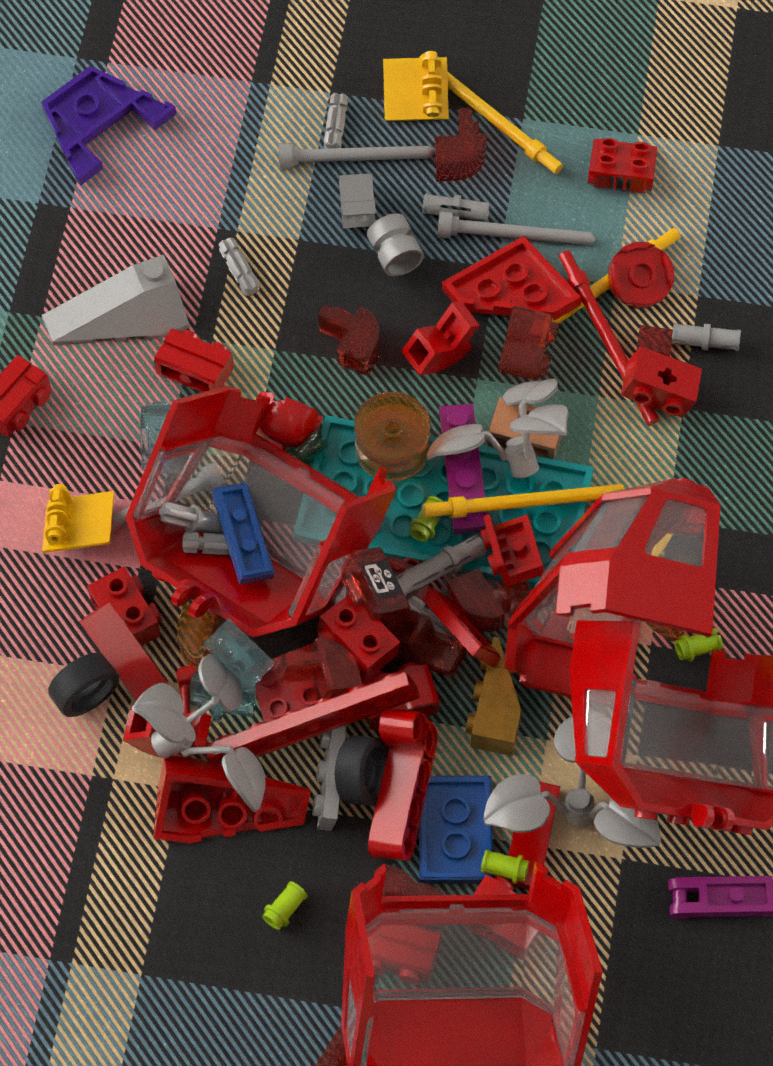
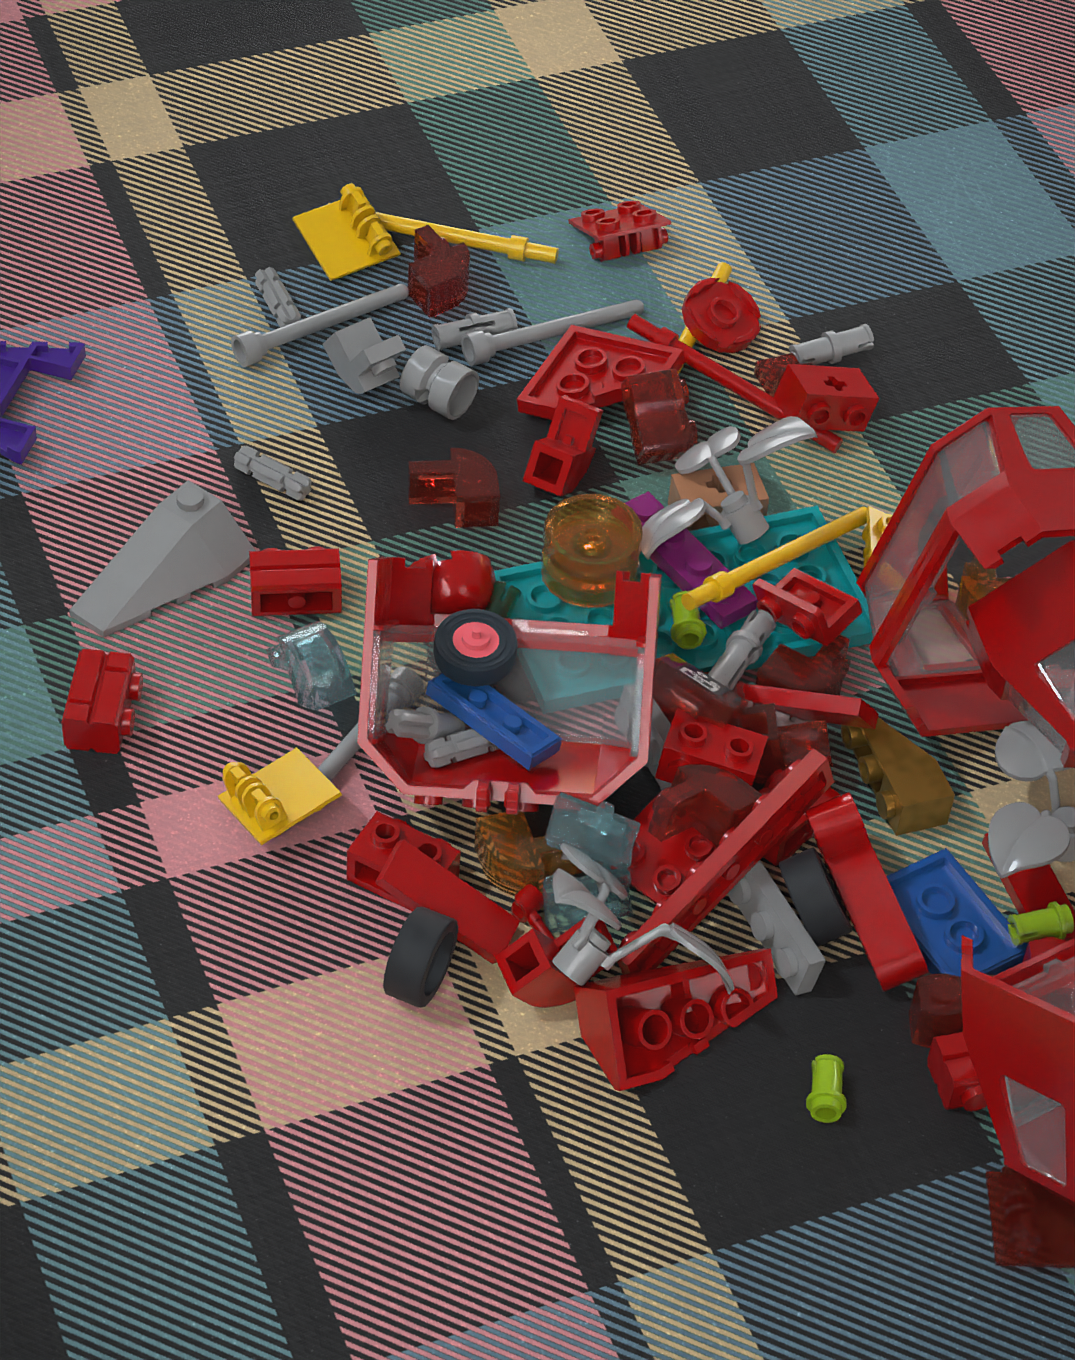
camera: 35 degrees left, 15 degrees down
none -> black wheel [433,609,518,686]

